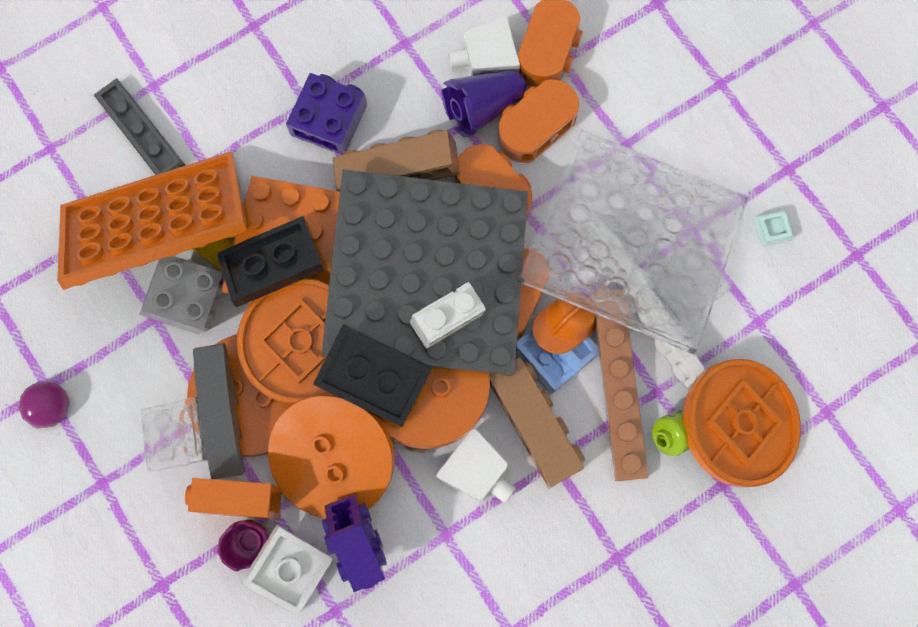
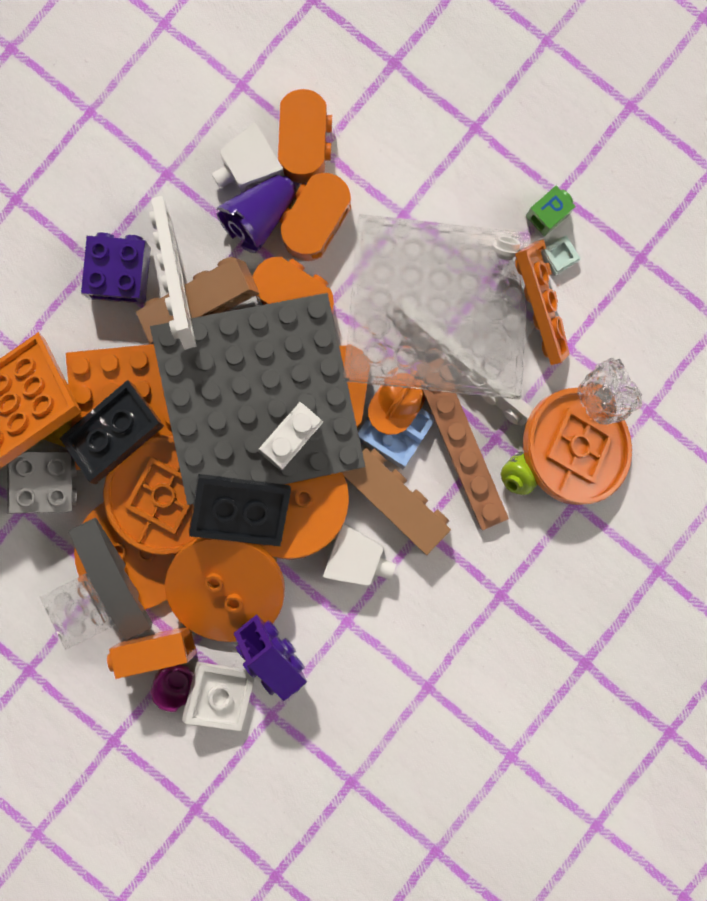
camera: 20 degrees left, 10 degrees up
none -> white plate [149,196,197,350]
none -> white plate [492,236,521,260]
none -> orange wing [515,239,570,365]
none -> bright green brick [526,185,576,237]
none -> clear hair [577,358,643,425]

